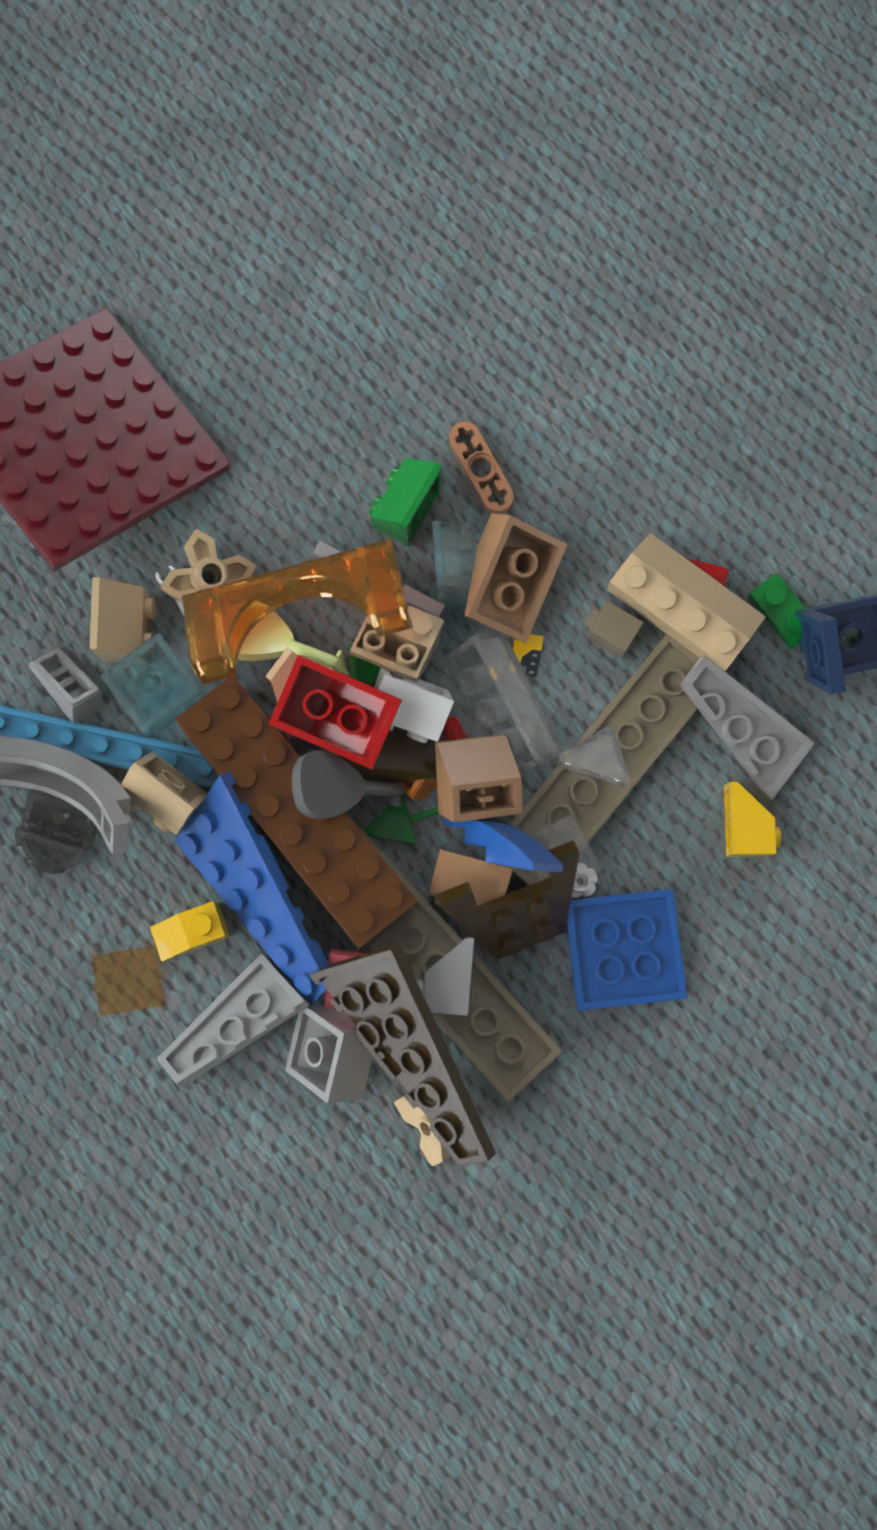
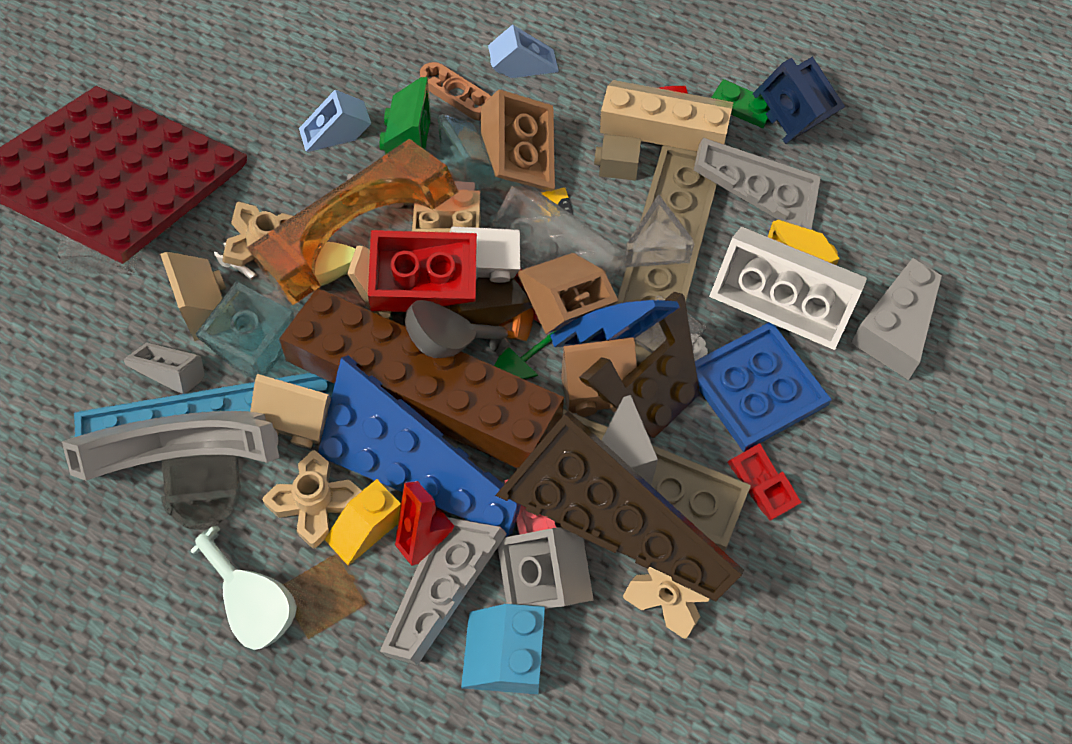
camera: 25 degrees left, 20 degrees down
none -> light aqua piece [191,526,297,650]
none -> tan plant [262,450,362,548]
none -> light blue slope [299,90,371,152]
none -> red slope [395,481,454,566]
none -> dark azure slope [461,604,545,695]
none -> light blue slope [488,24,559,78]
none -> white brick [709,227,867,350]
none -> red slope [727,443,802,520]
none -> light grey wedge [851,258,942,380]

